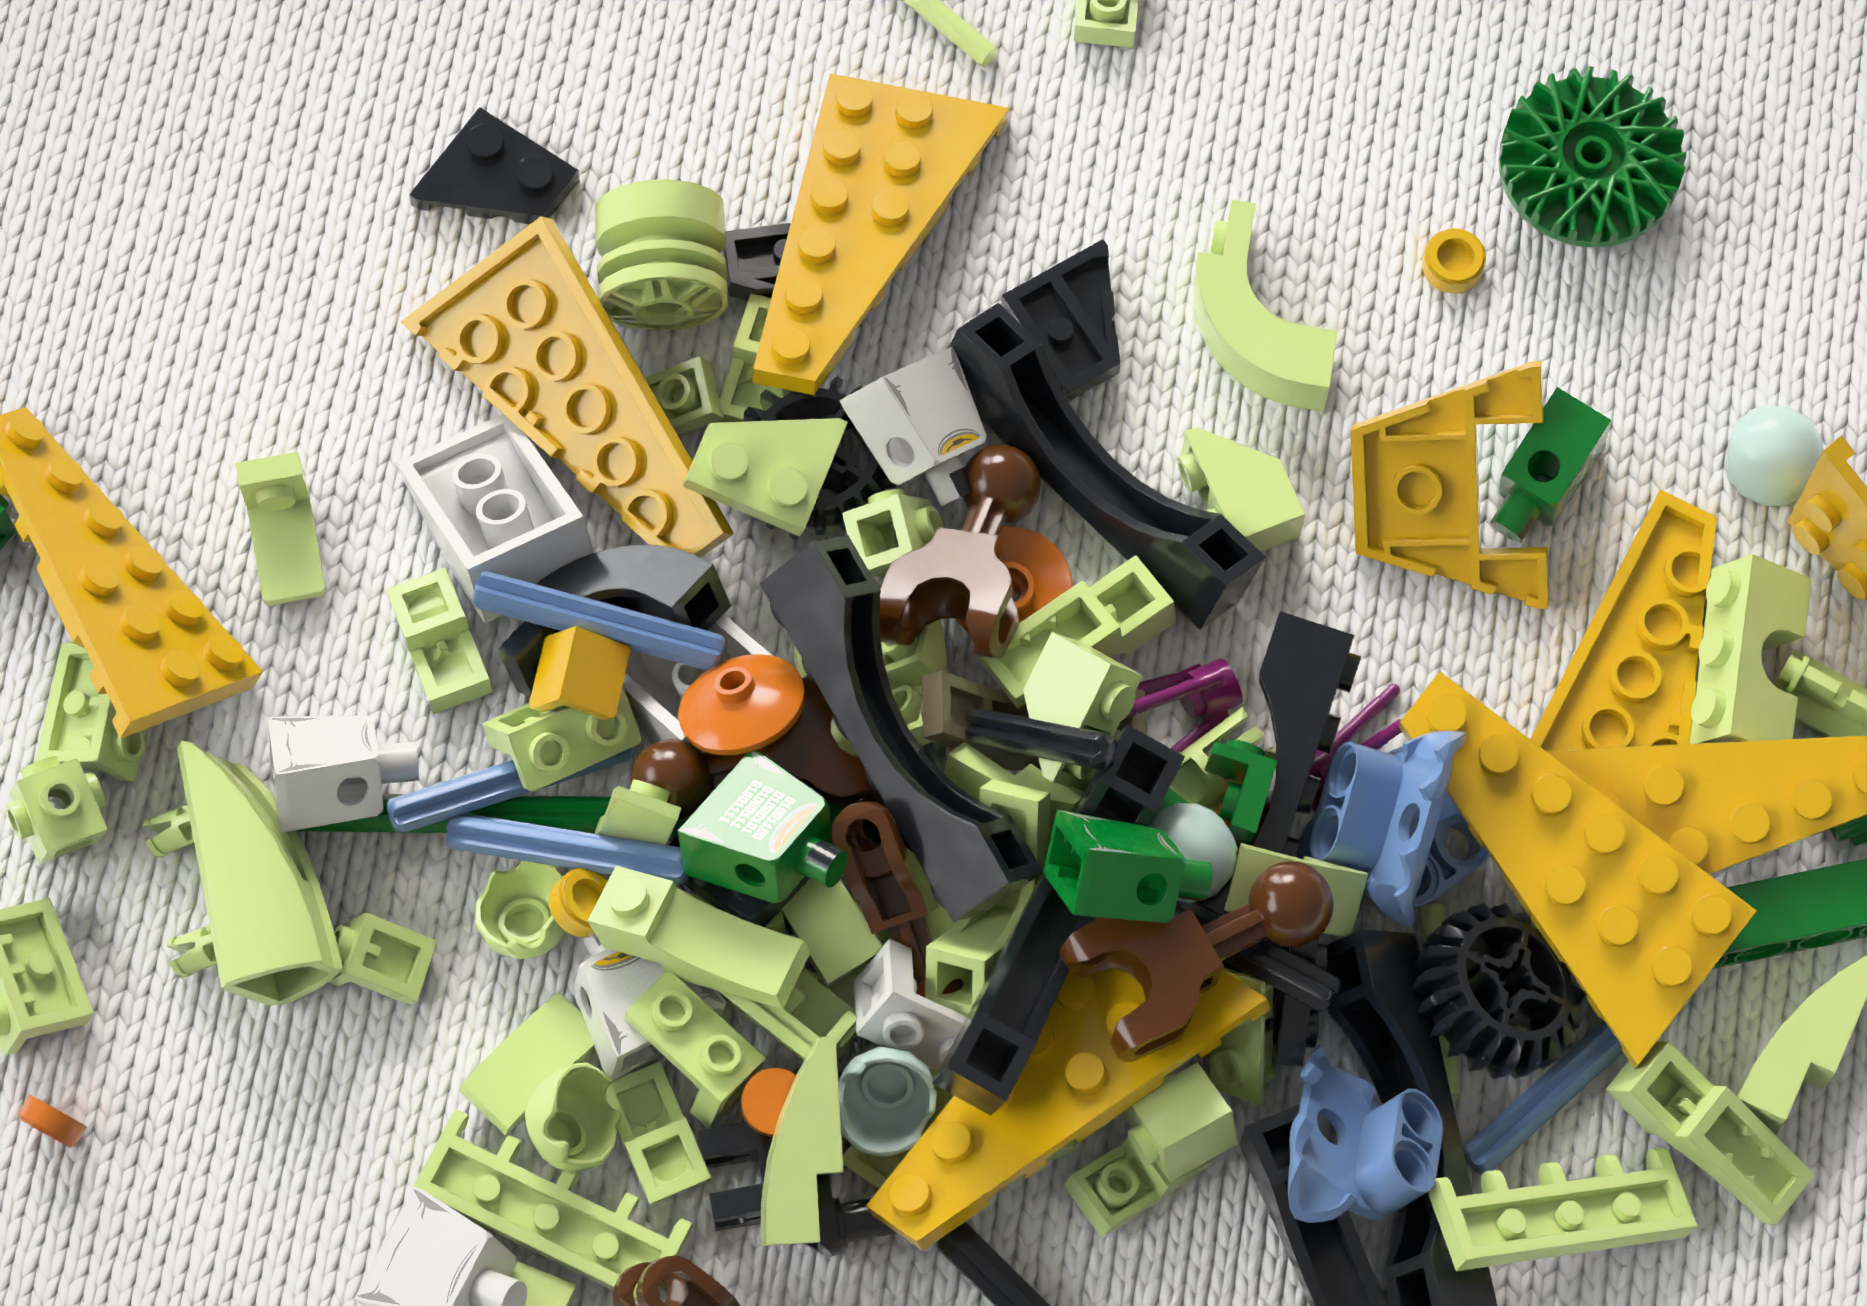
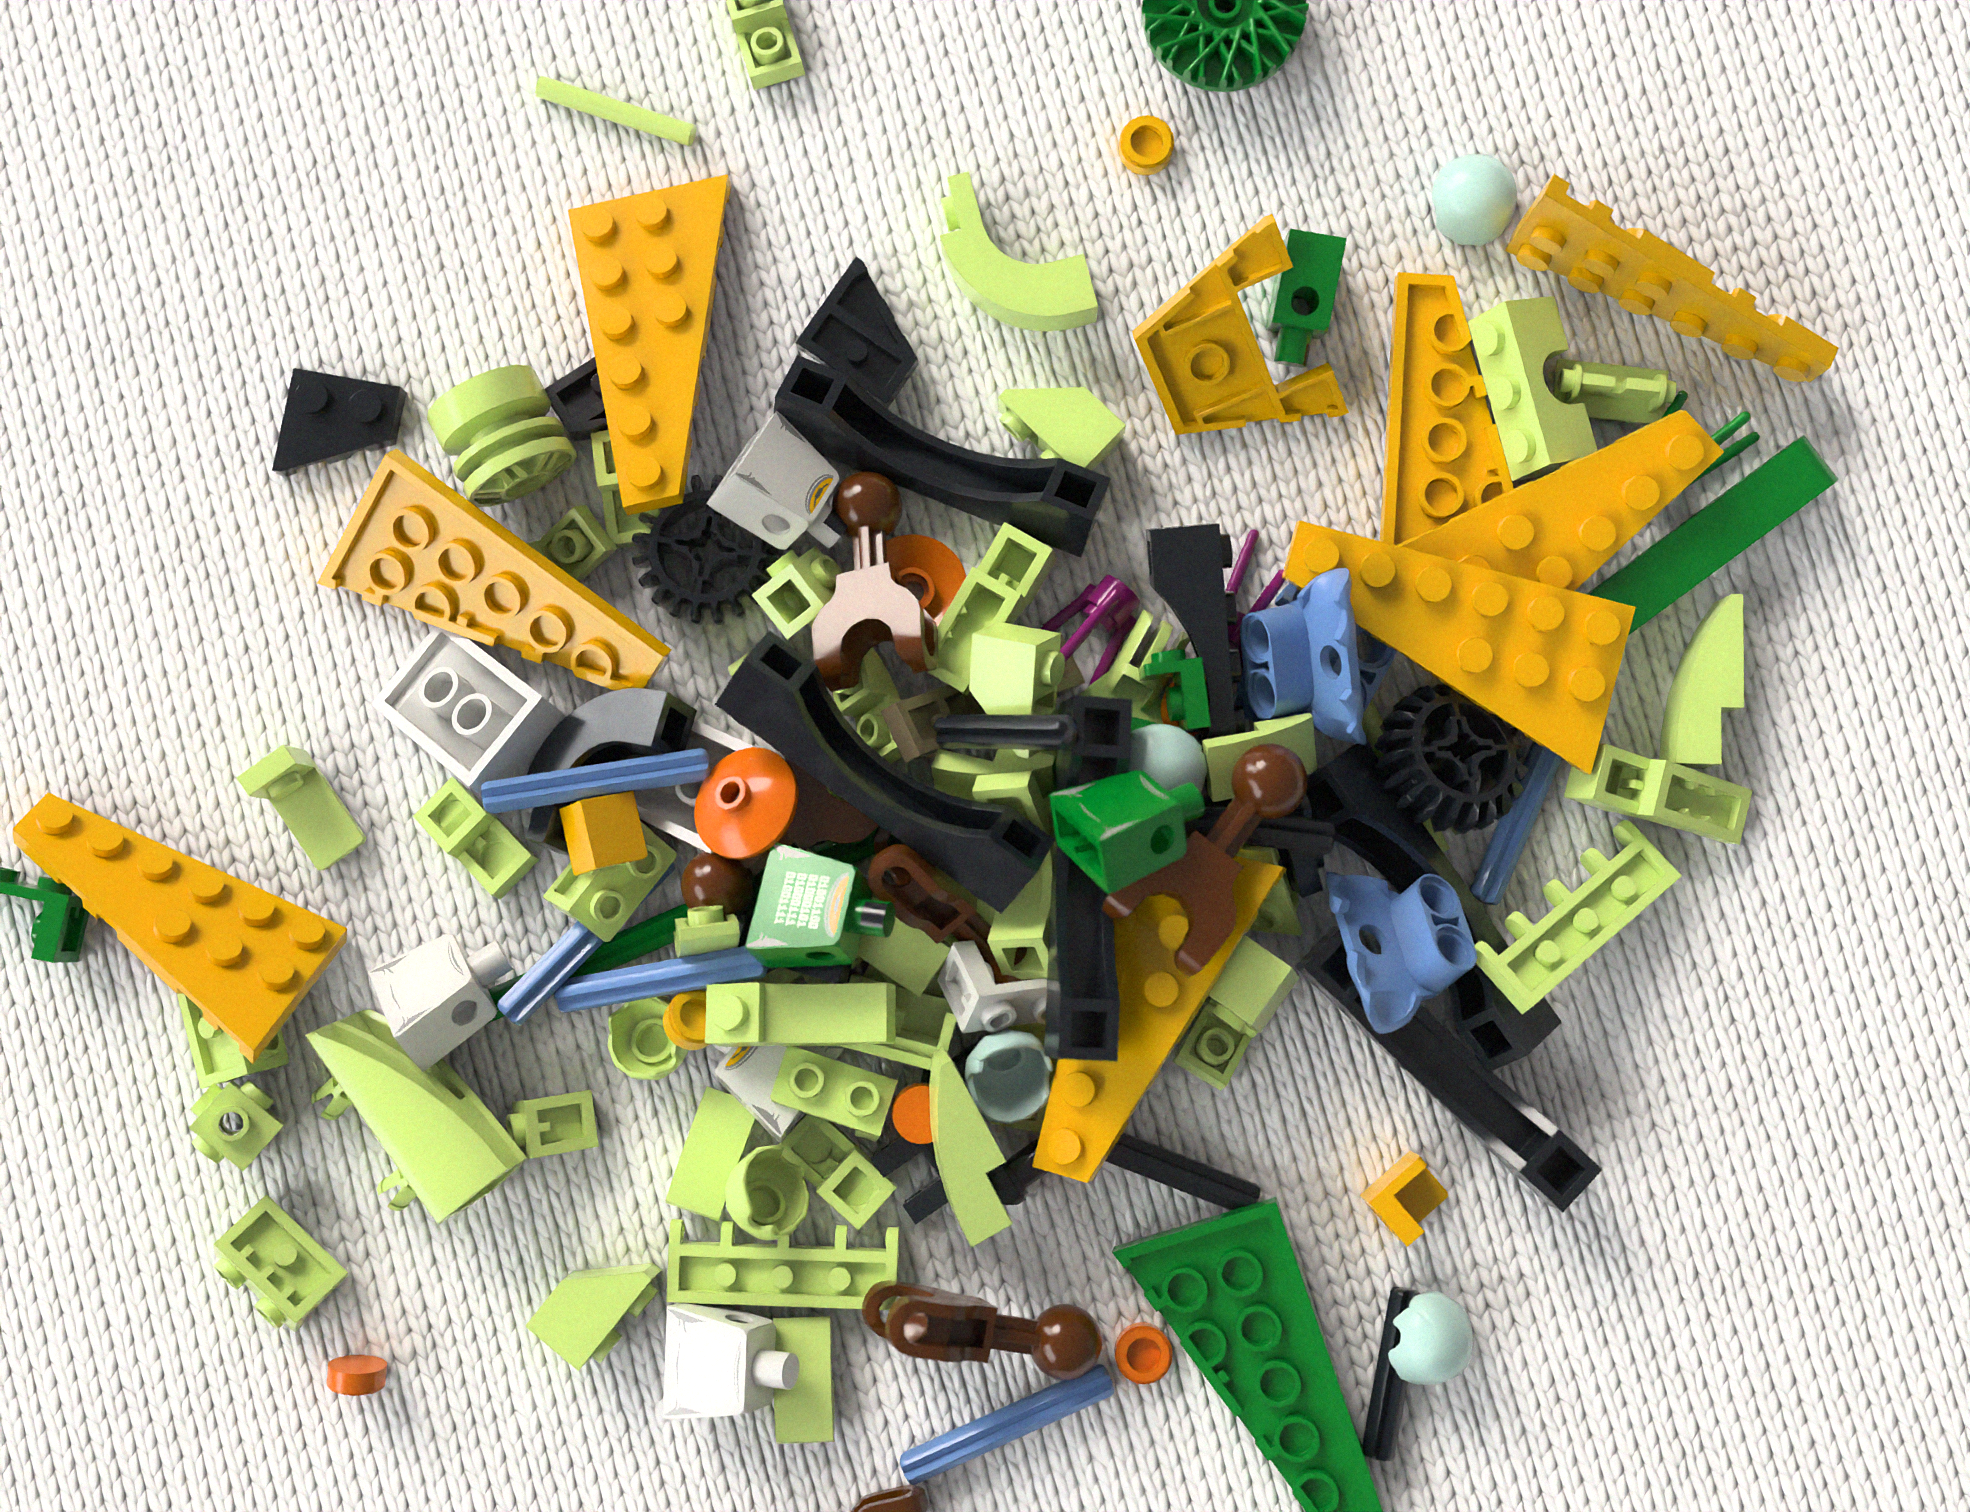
camera: 10 degrees left, 15 degrees up
yellowish green wing [683,418,848,537] -> none
none -> yellowish green slope [525,1263,661,1371]

